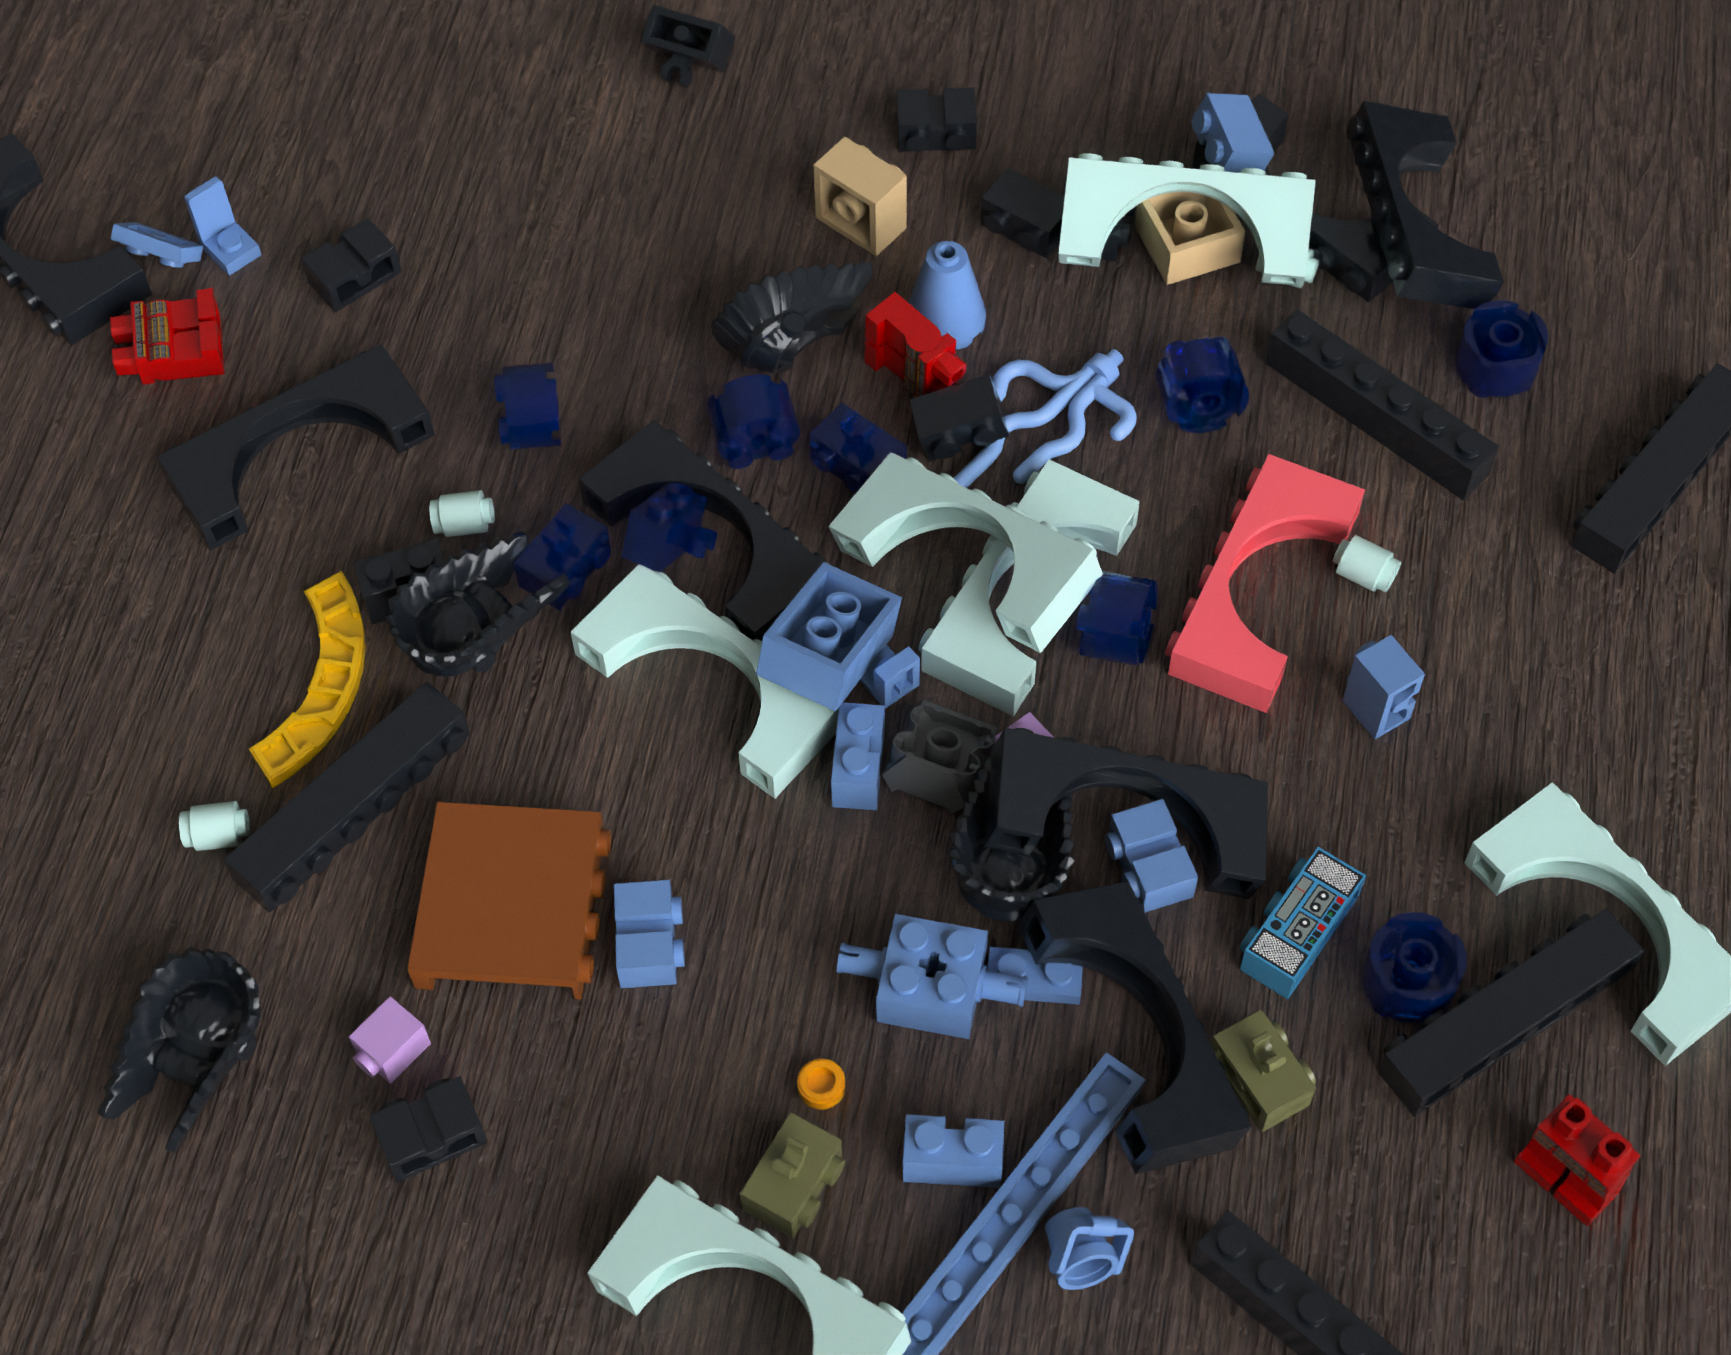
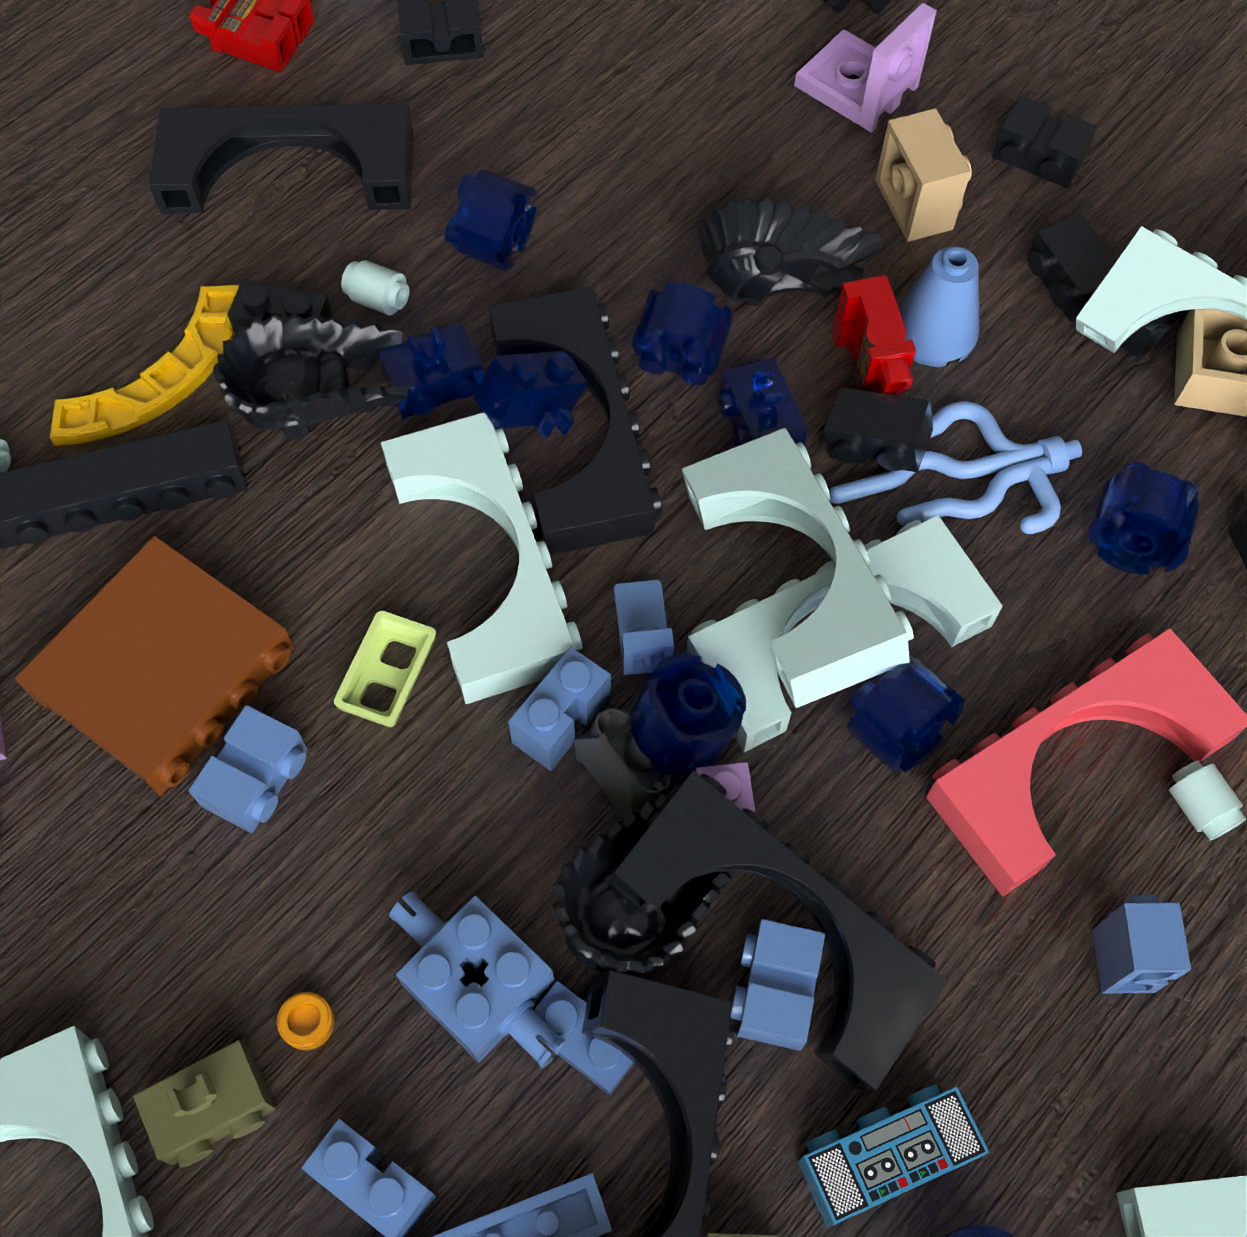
camera: 30 degrees right, 5 degrees up
medium blue brick [756,562,902,711] -> none
none -> yellowish green piece [334,611,436,727]
none -> clear blue brick [628,653,746,775]
none -> lavender bracket [794,3,937,133]

